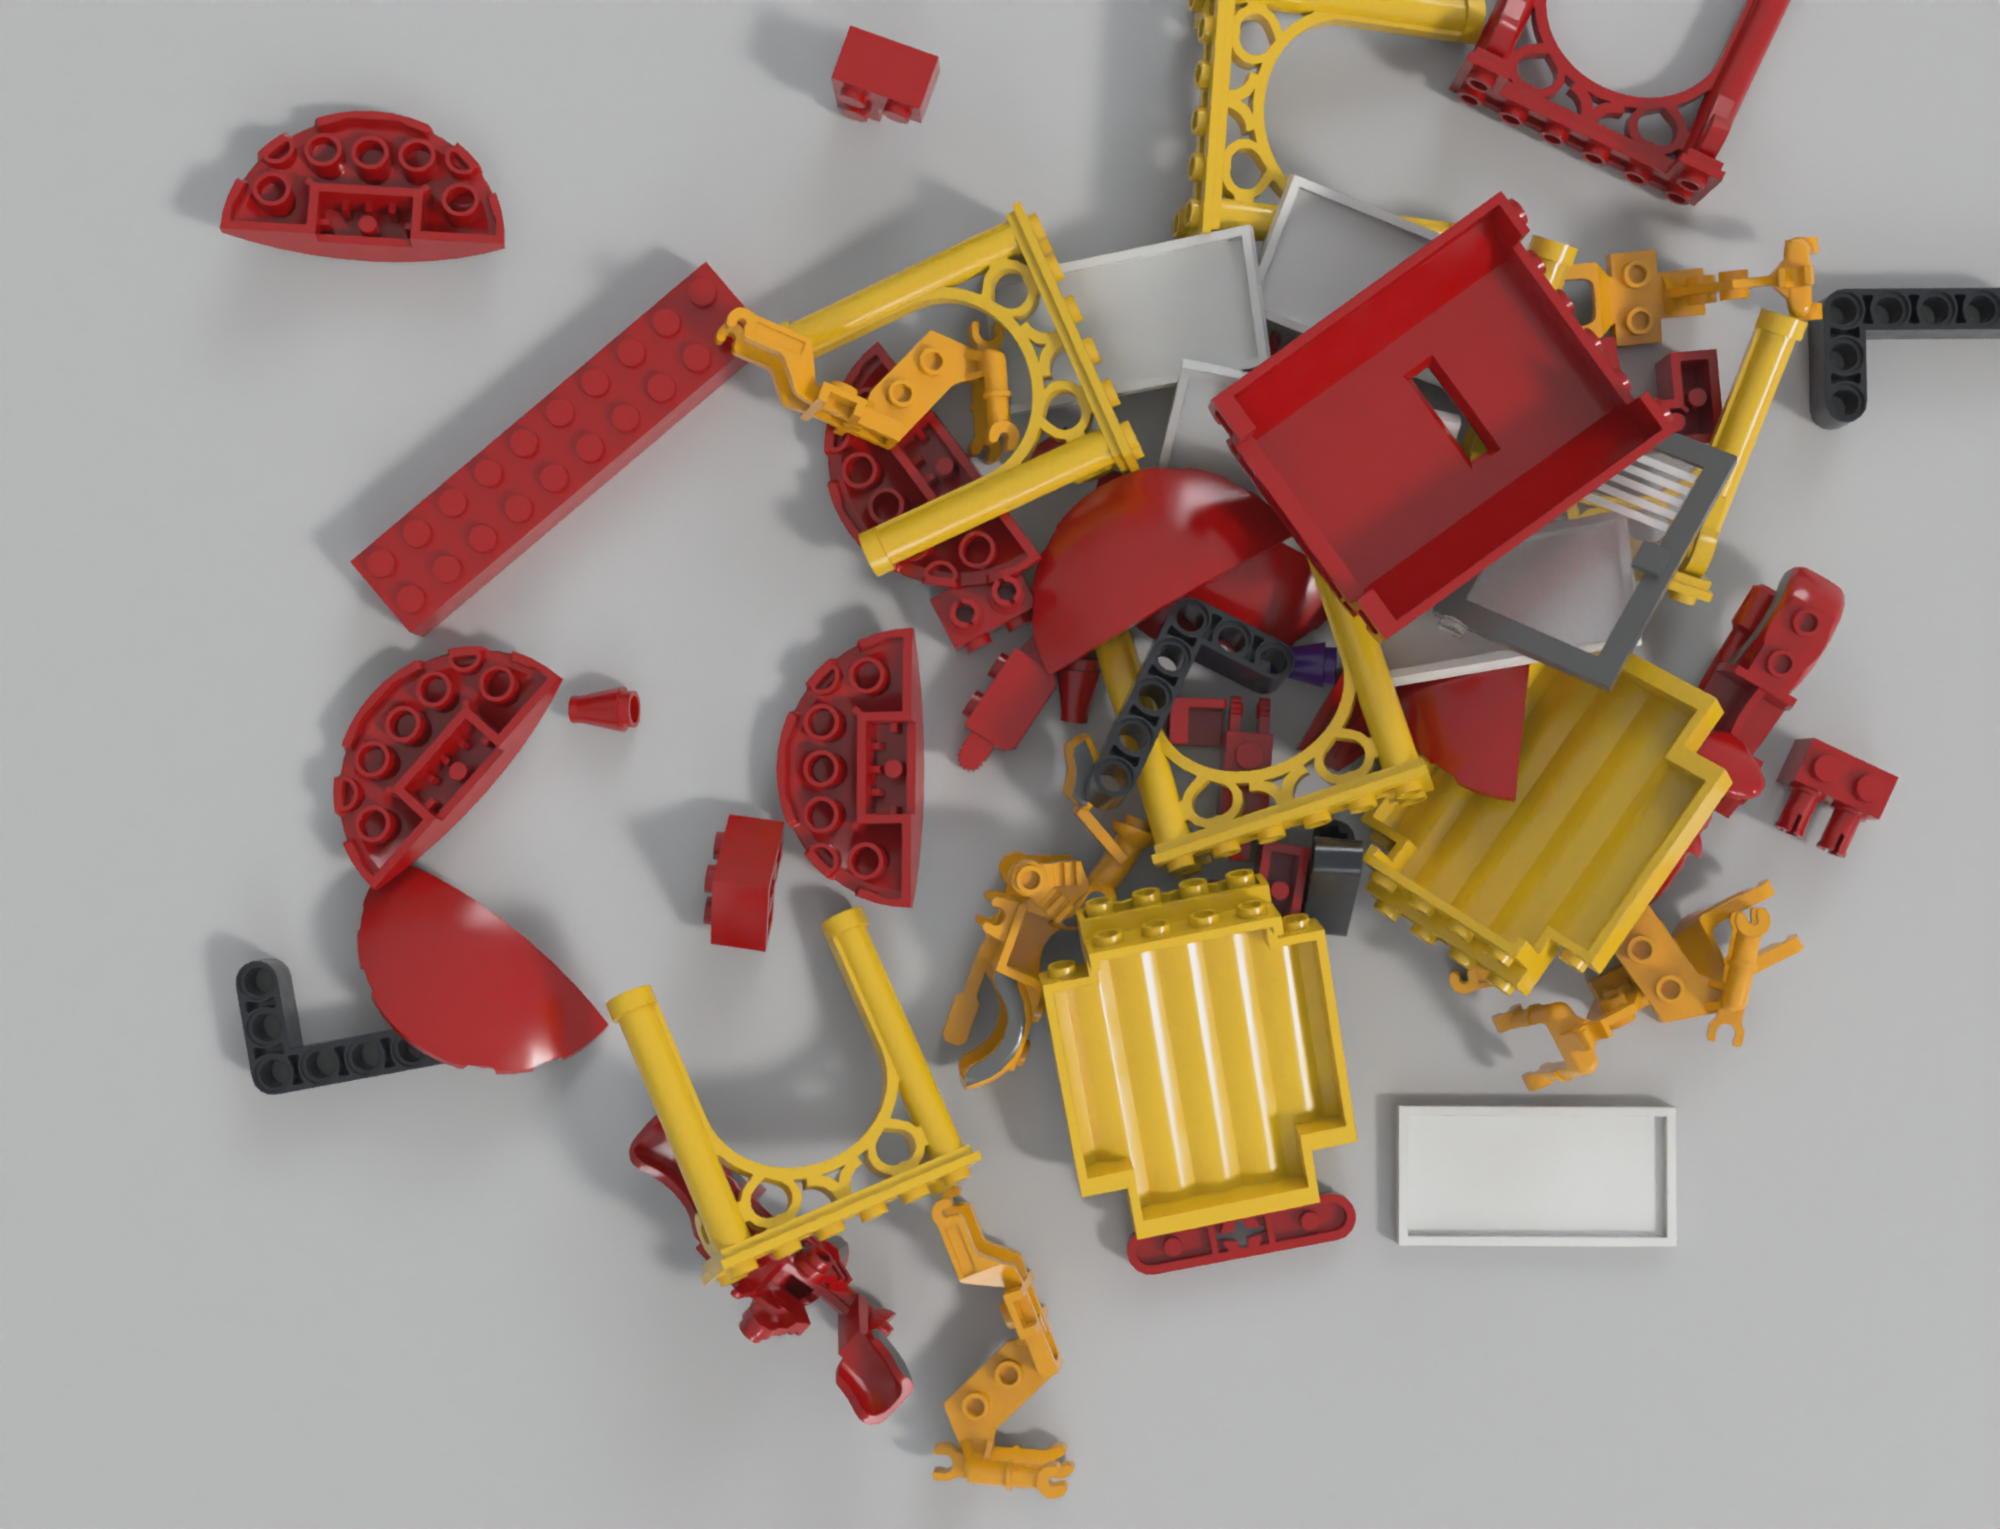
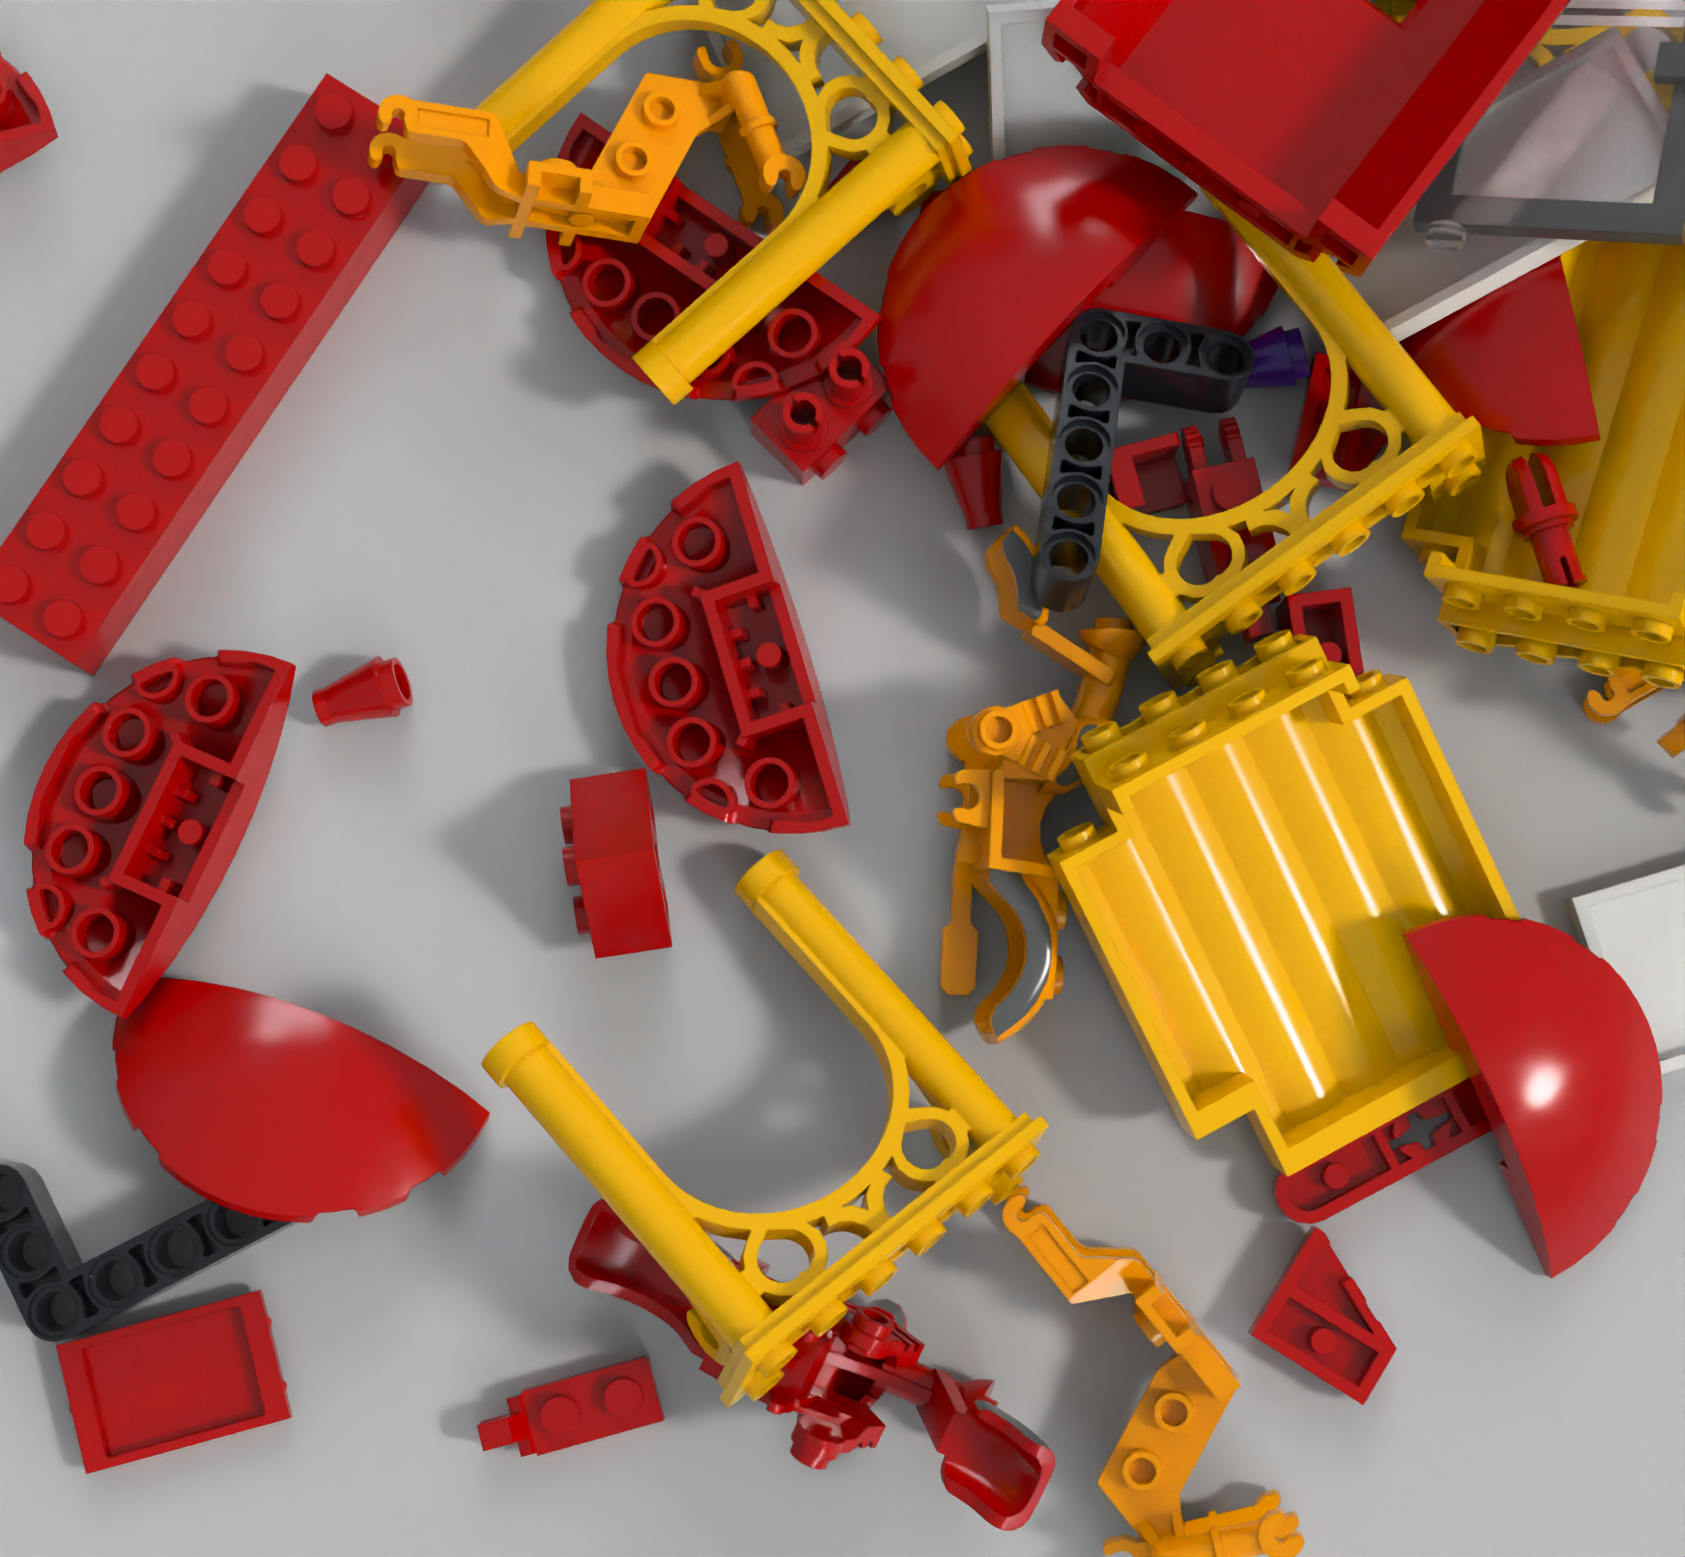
camera: 20 degrees left, 5 degrees down
red hinge [957,634,1057,772] -> none
black piece [1300,819,1363,937] -> none
none -> red piece [56,1289,293,1474]
none -> red hinge [477,1355,665,1457]
none -> red wing [1247,1226,1397,1405]
none -> red brick [1401,913,1663,1279]
none -> red arm [1505,453,1587,588]

